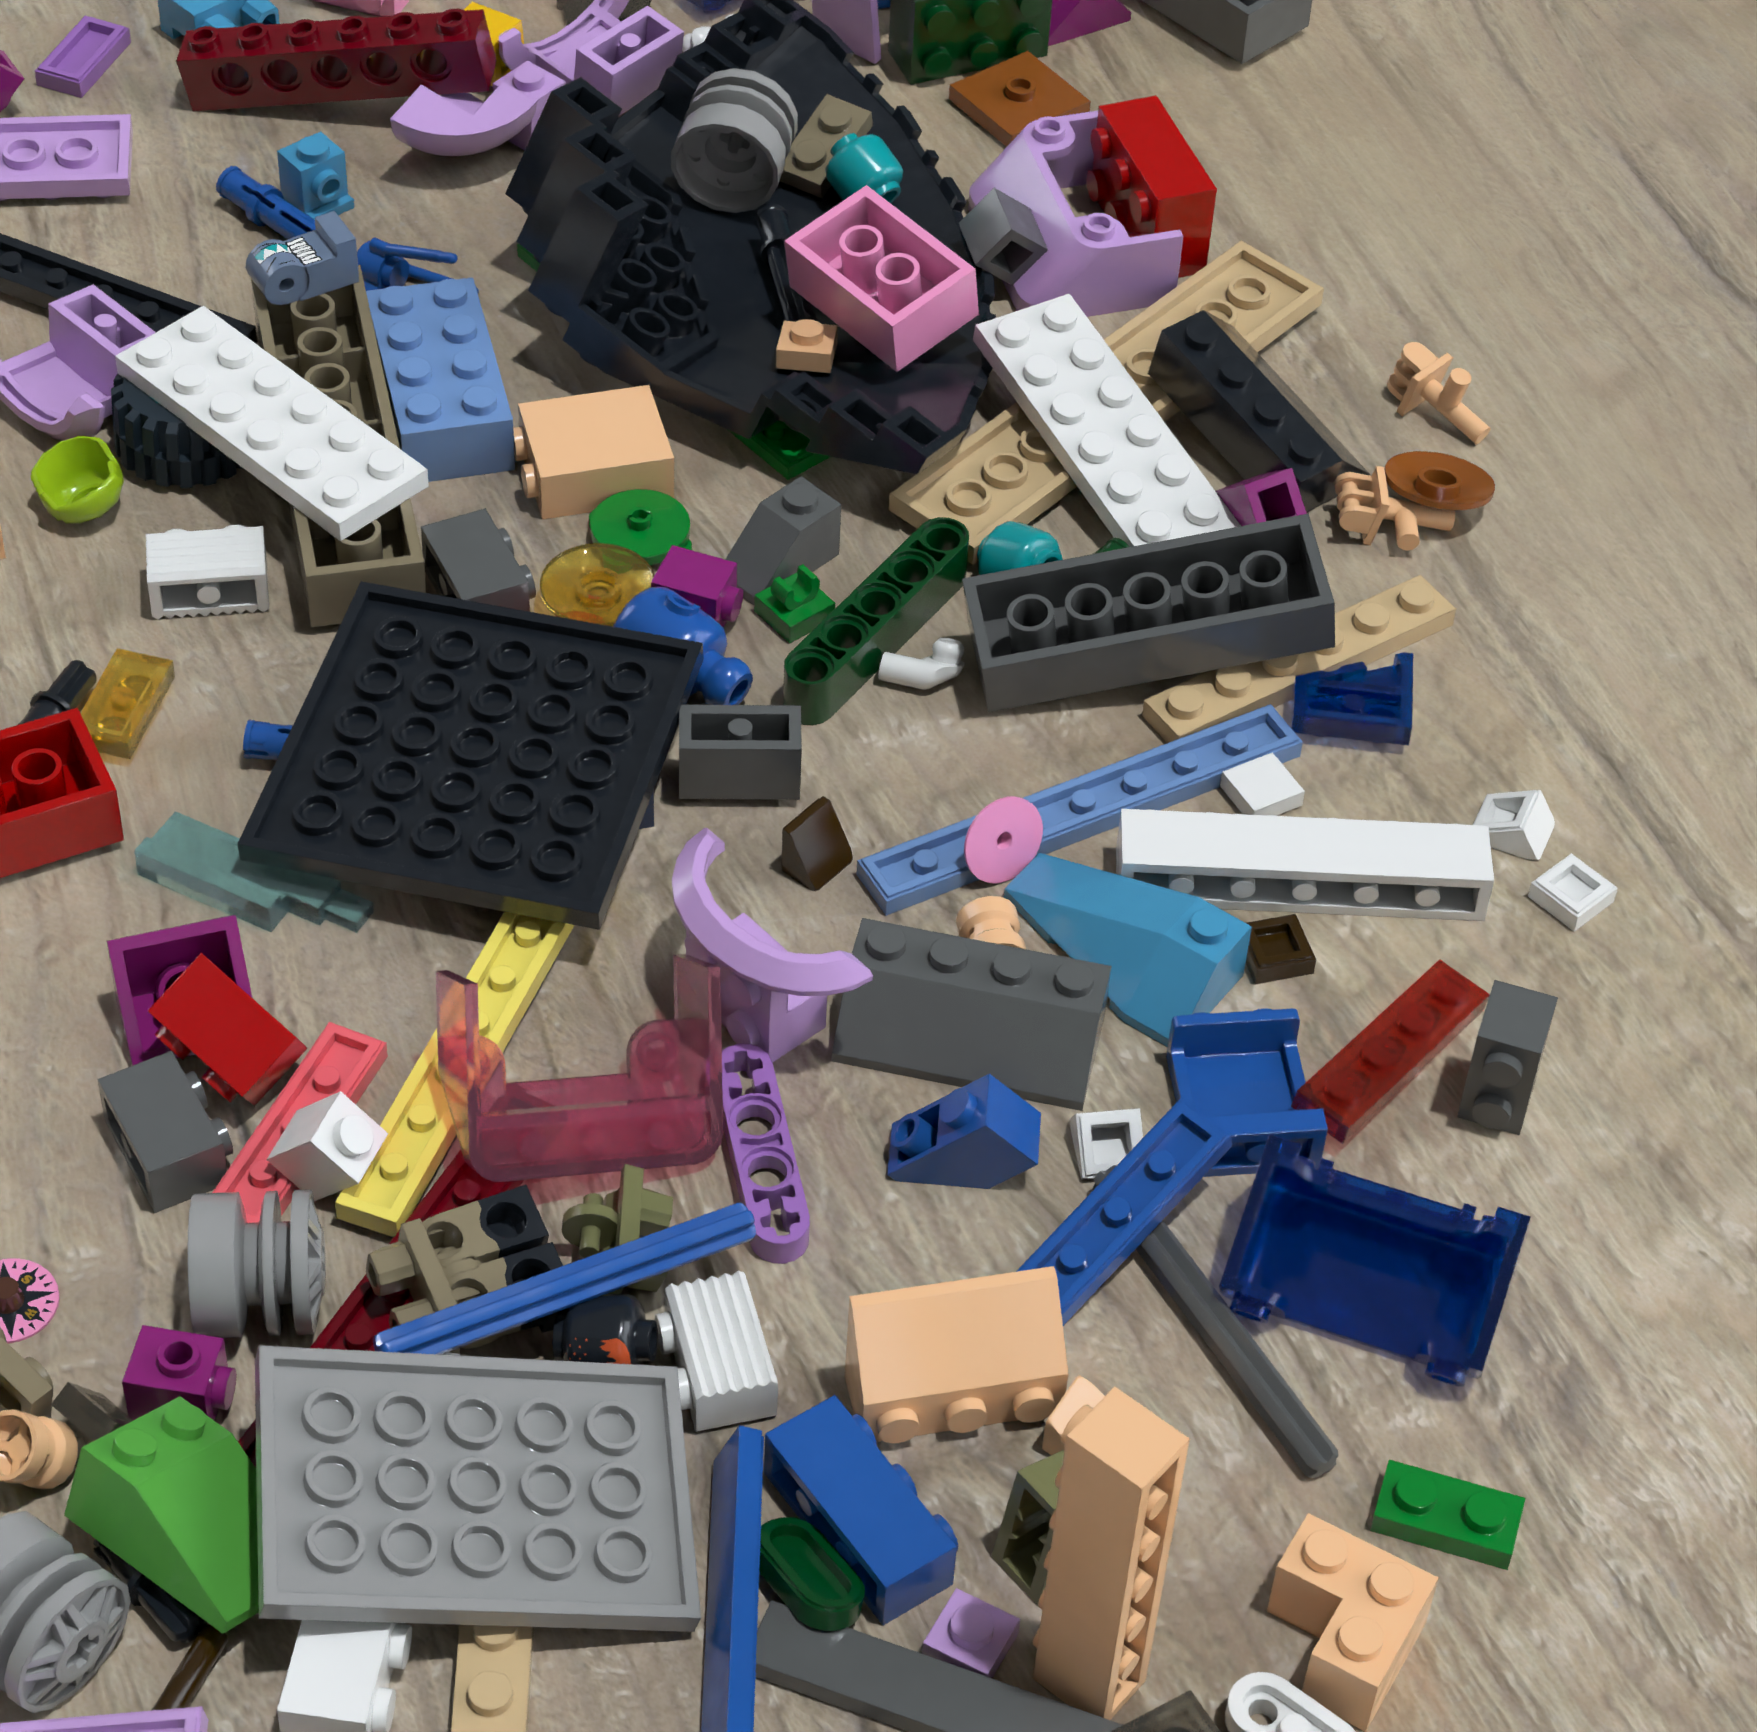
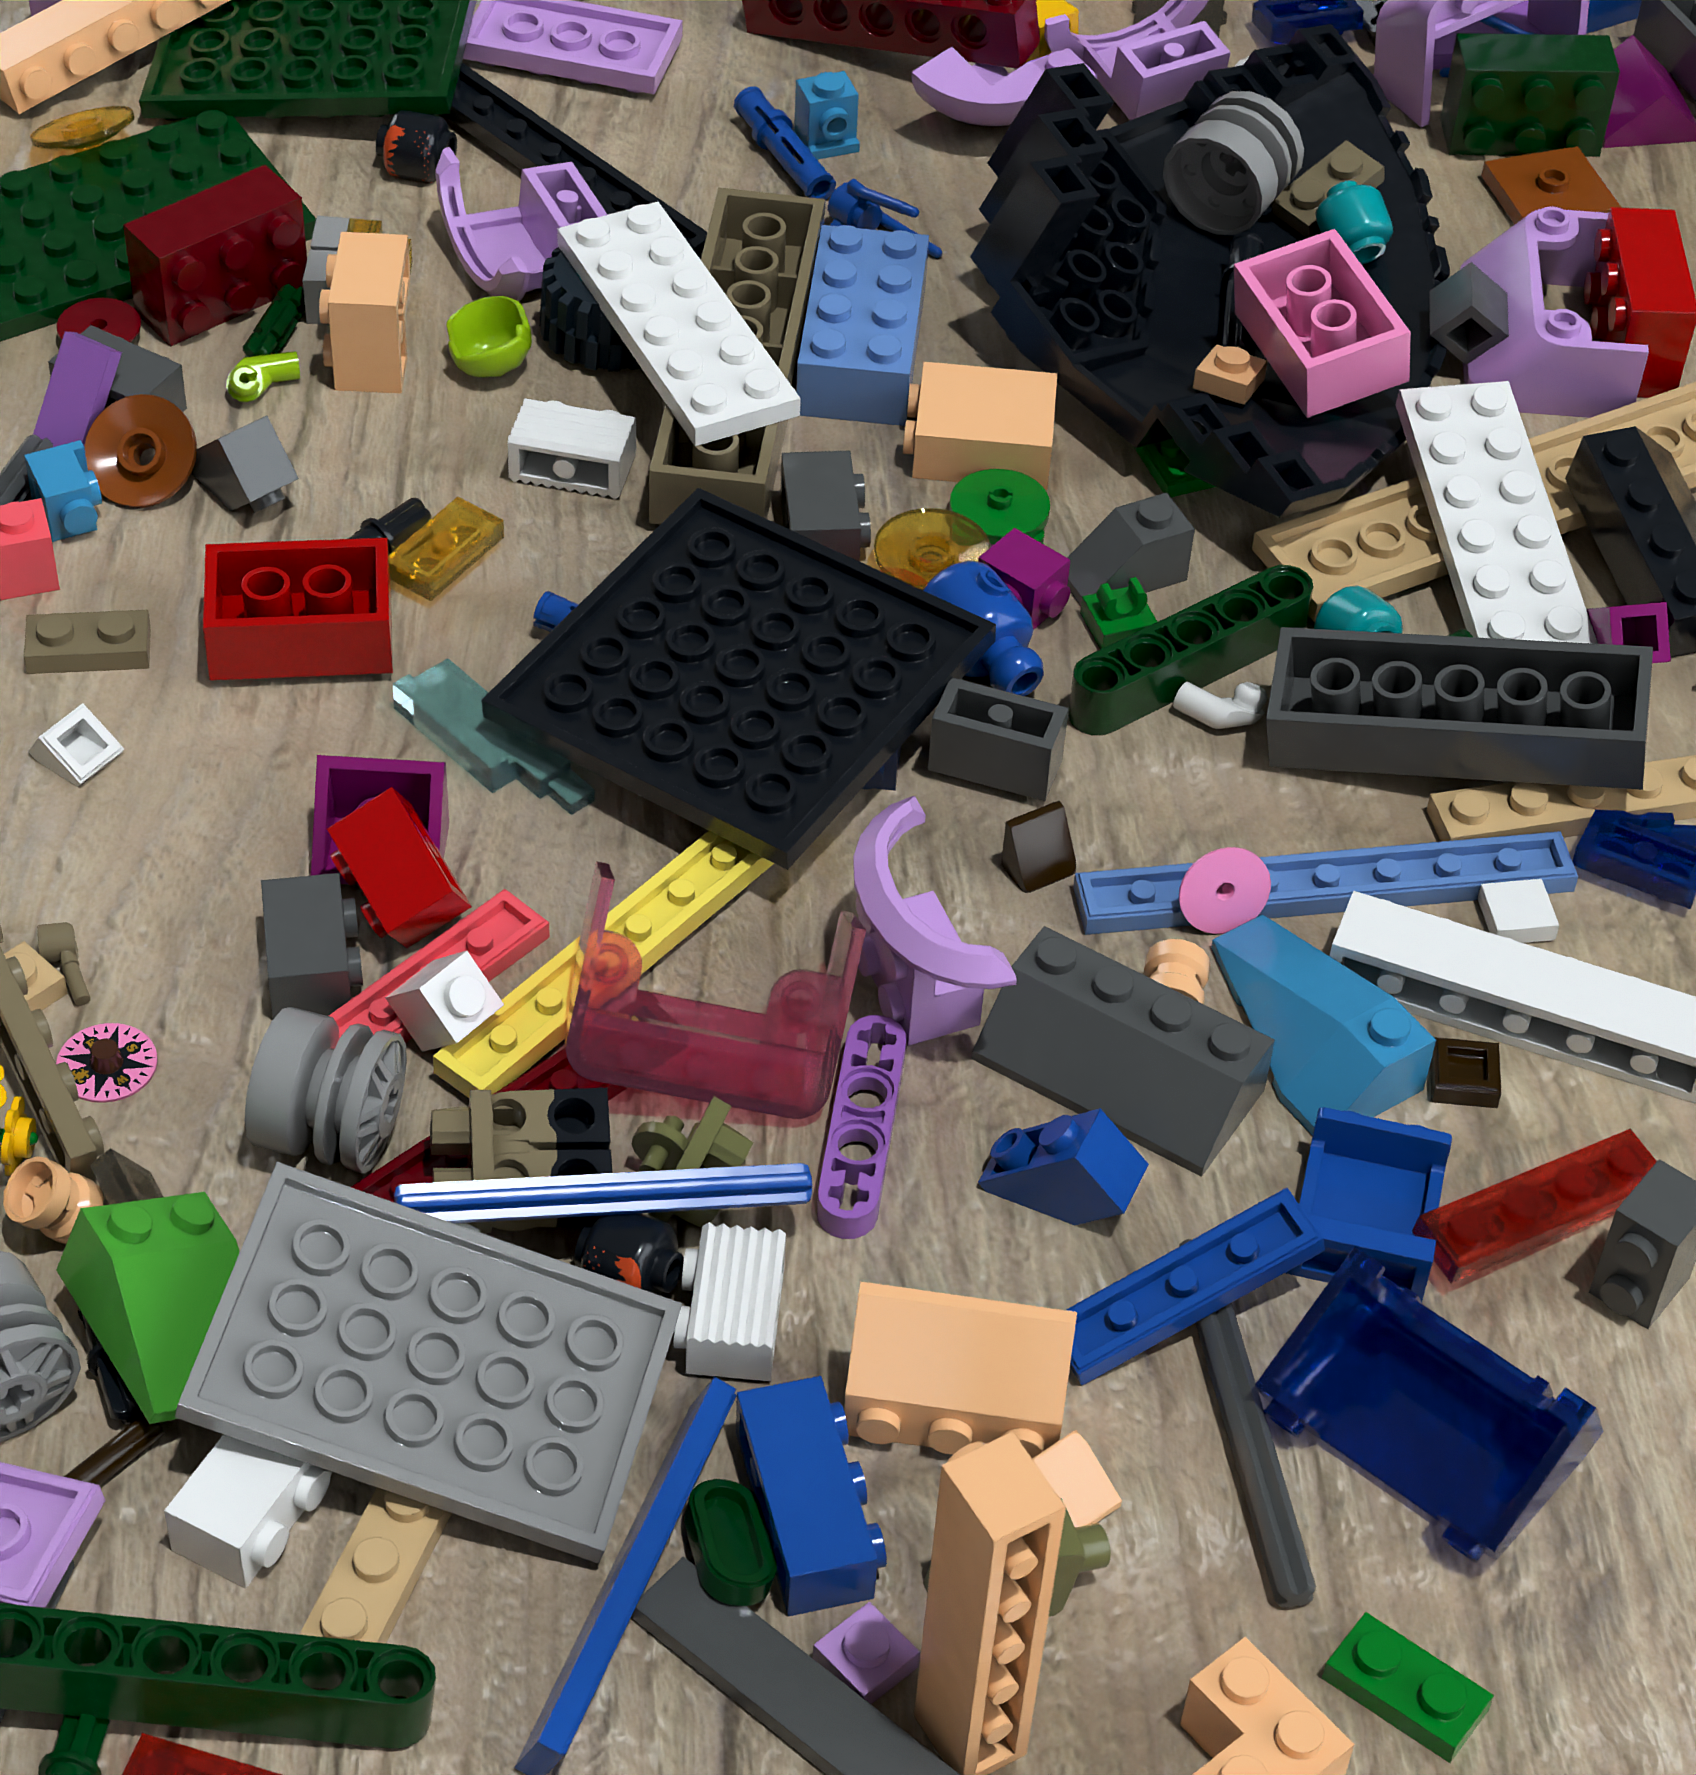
camera: 20 degrees right, 0 degrees up
magenta brick [122,1325,237,1422] -> none
sand blue leg [246,211,359,305] -> none
white slope [1070,1108,1143,1180] -> none

